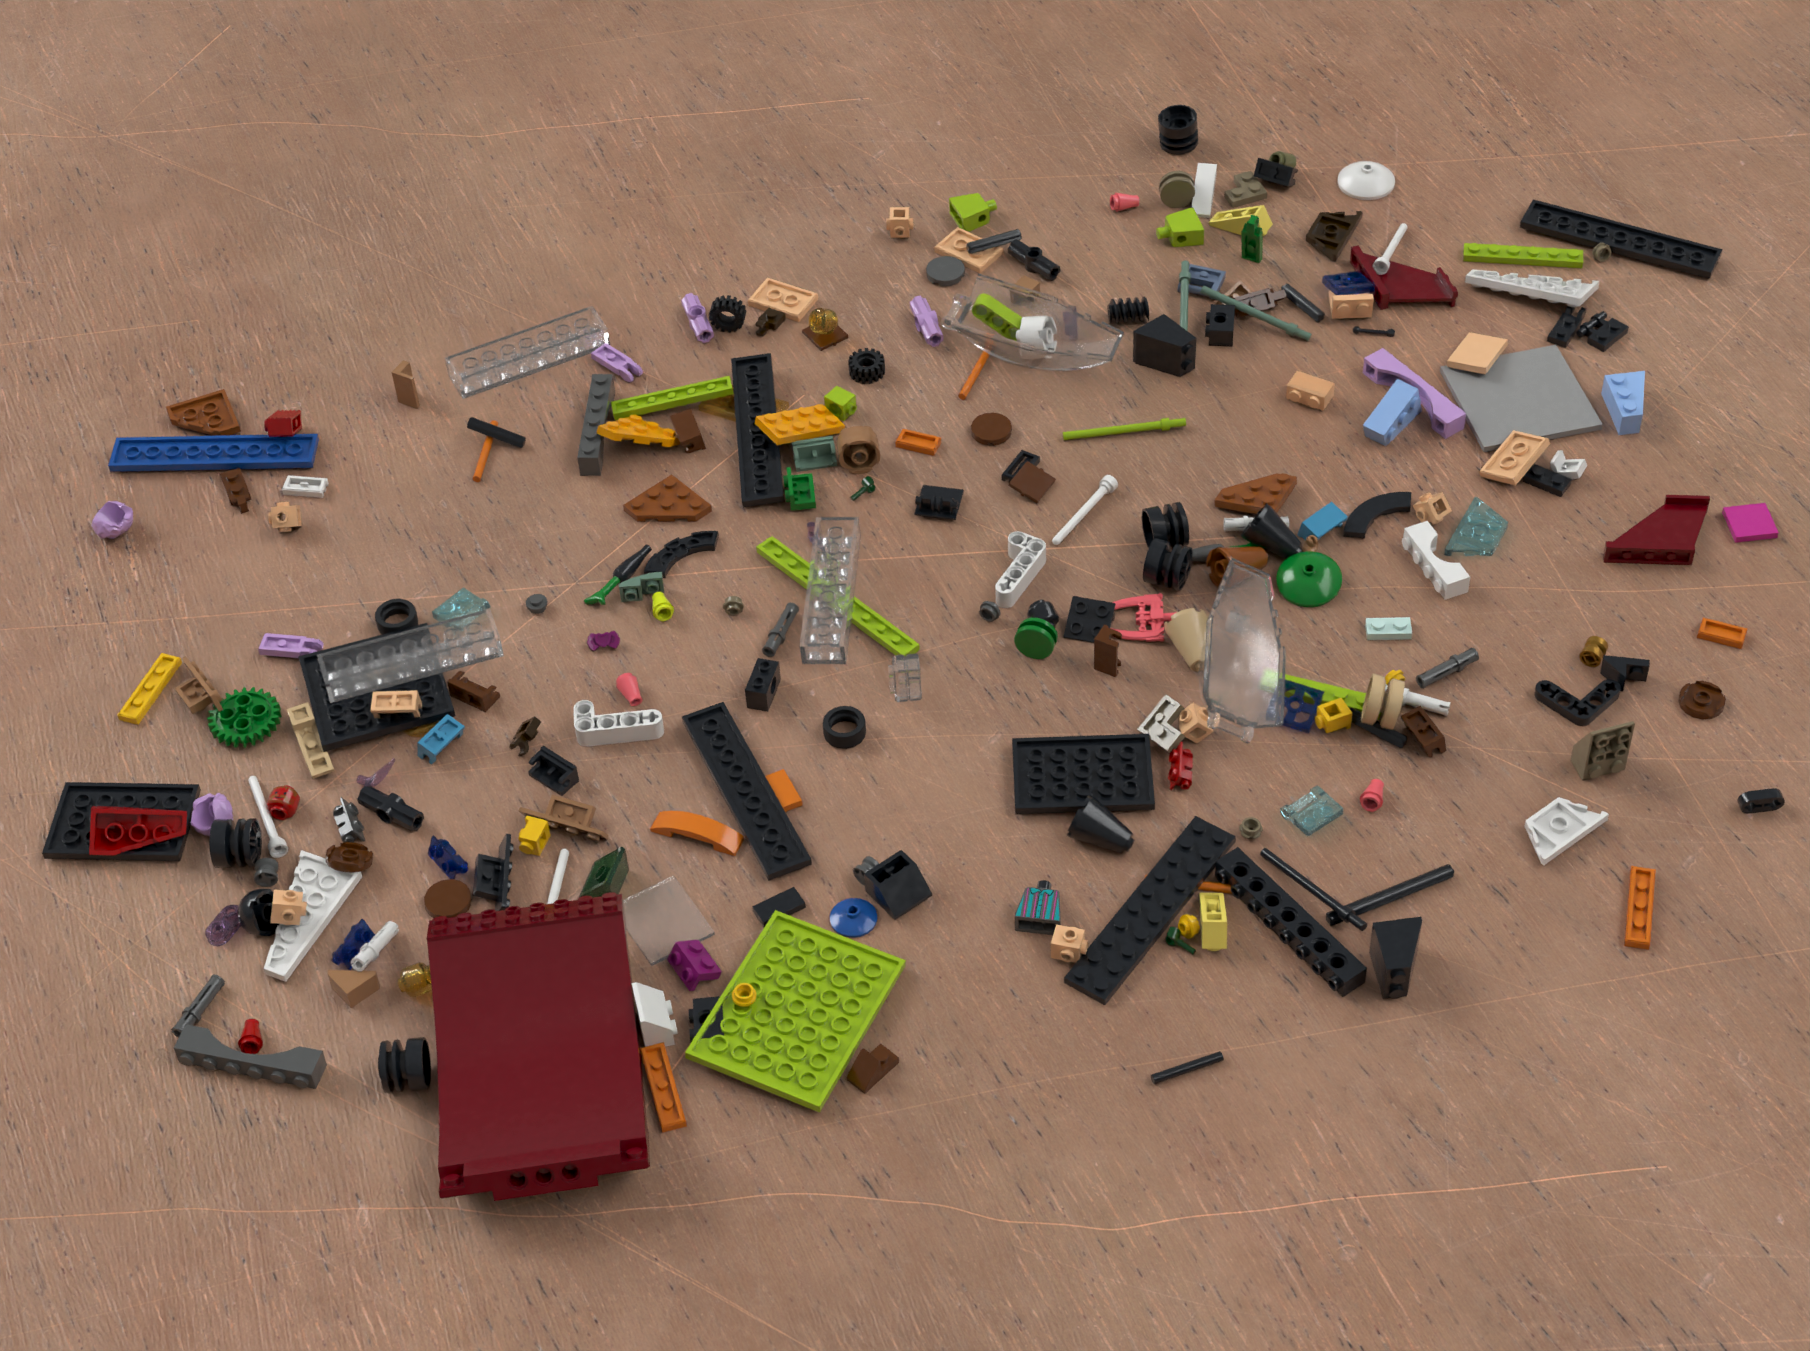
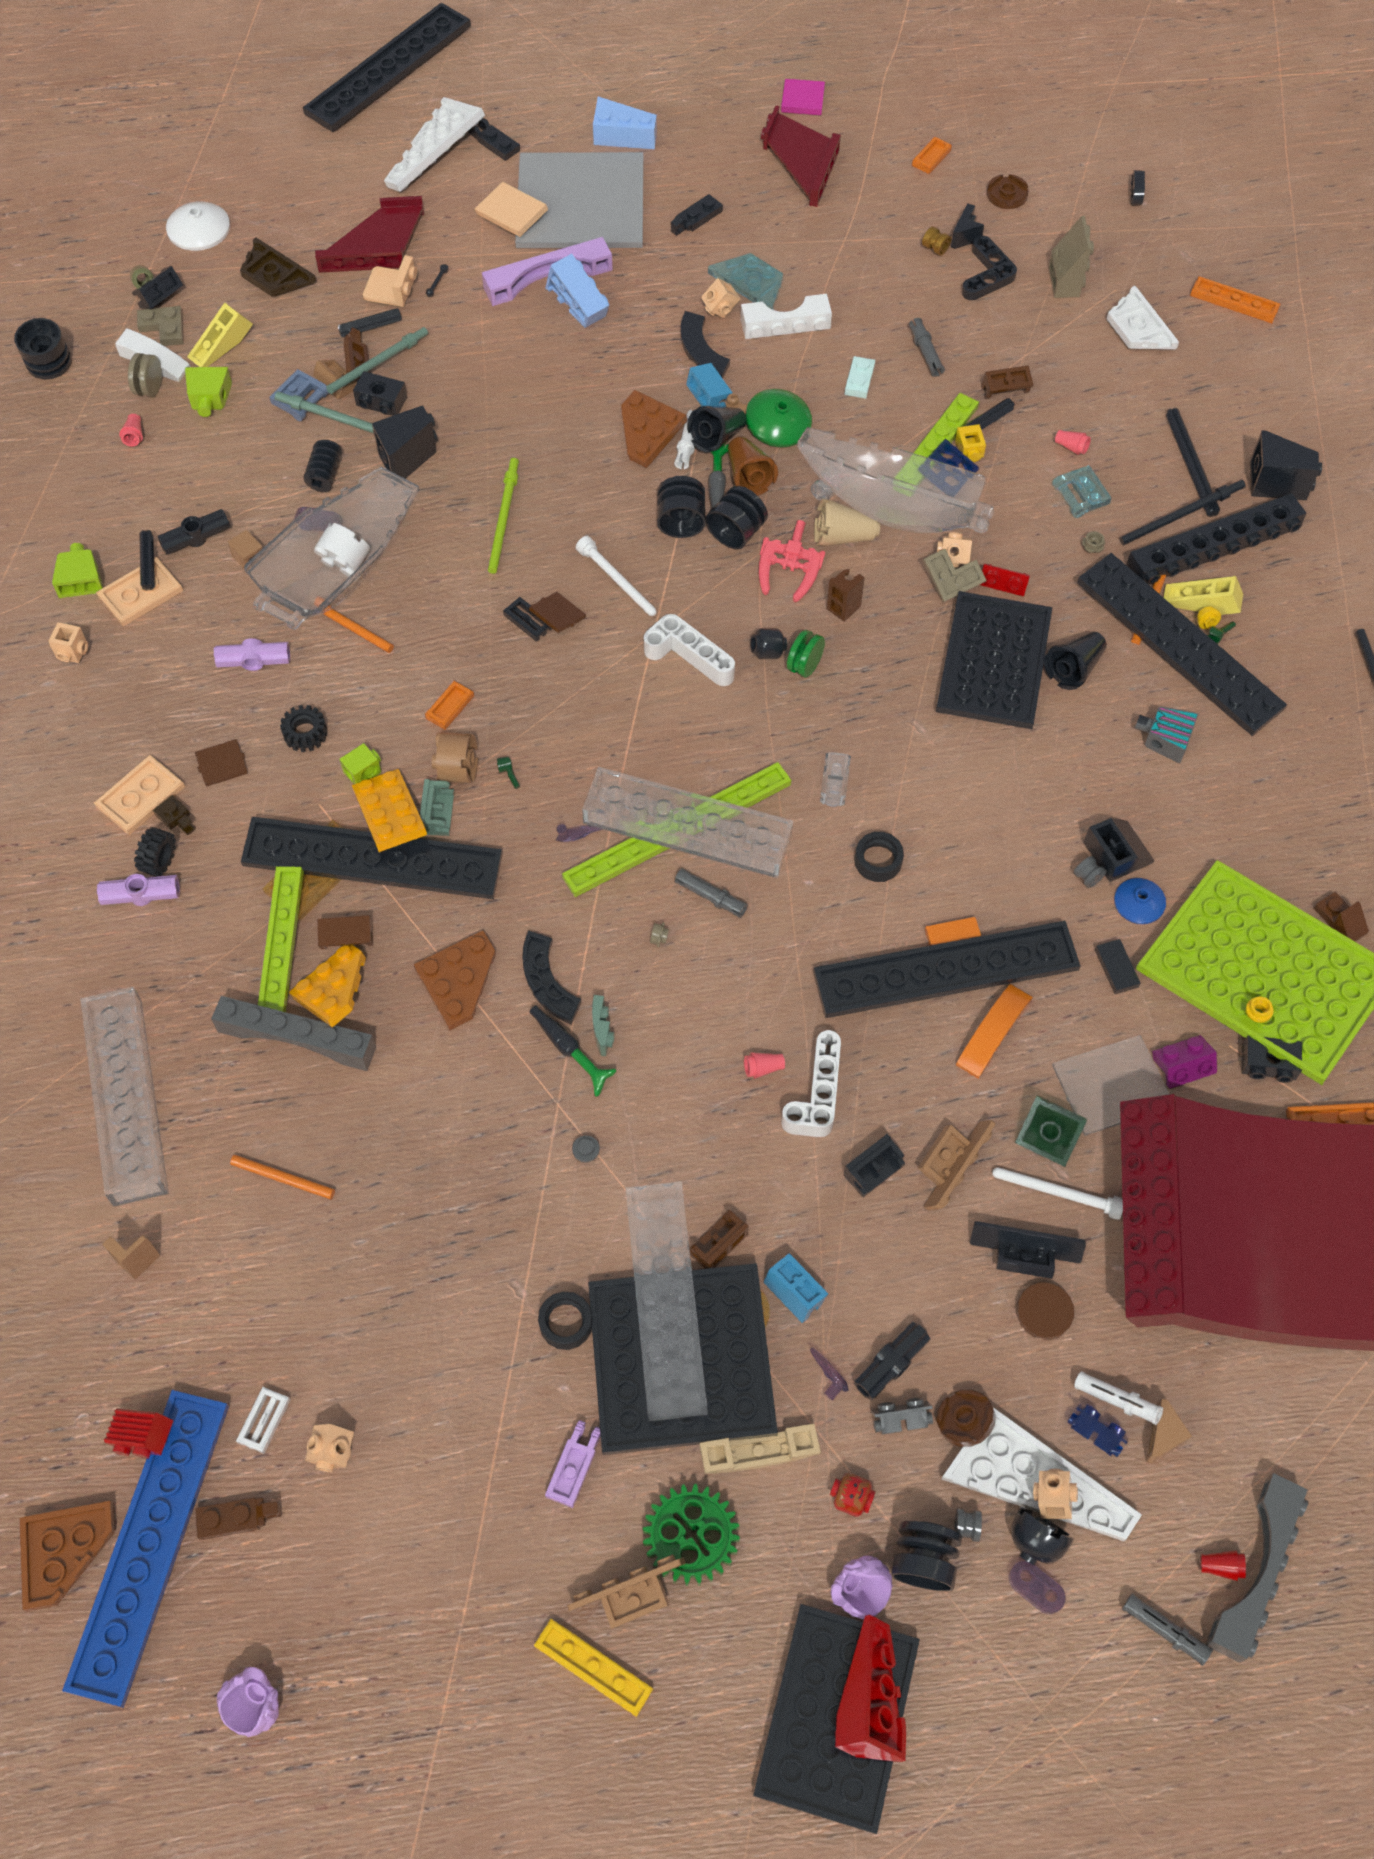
camera: 80 degrees left, 15 degrees up
white piece [248,776,288,858] -> none
light nougat hinge [370,690,422,718] -> none
black wheel [378,1037,431,1093] -> none
clear yellow head [398,962,432,997] -> none
clear blue hinge [428,835,469,879] -> none
clear light blue plate [432,587,490,633] -> none
black axle [467,417,526,448] -> none
dark brown plate [509,716,541,757] -> none
yellow brick [518,816,551,856] -> none
magenta piece [587,630,620,651] -> none
lavender hinge [591,343,643,382] -> none
white slope [632,982,678,1047] -> none
neon yellow cone [652,592,674,621] -> none
black brick [745,658,781,712] -> none
green bracket [783,467,816,511] -> none
clear yellow head [809,308,838,335] -> none
black hinge [914,485,964,520] -> none
dark grey tile [926,256,965,286] -> none
reddish brown tile [971,412,1012,445] -> none
lime beam [972,293,1022,342] -> none
dark grey plate [979,601,1001,622] -> none
light nougat brick [1051,924,1088,963] -> none
black hinge [1064,596,1116,643] -> none
green hinge [1241,215,1263,263] -> none
light nougat brick [1286,371,1335,411] -> none
clear blue piece [1322,271,1375,295] -> none
tan wheel [1361,674,1405,730] -> none
white piece [1373,223,1407,275] -> none
yellow plate [1385,670,1406,685] -> none
white pin [1385,684,1451,716] -> none
lime plate [1463,243,1583,268] -> none
light nougat tile [1479,430,1550,486] -> none
white bracket [1550,450,1587,480] -> none
black plate [1576,311,1629,352] -> none
dark tan plate [1592,243,1611,262] -> none

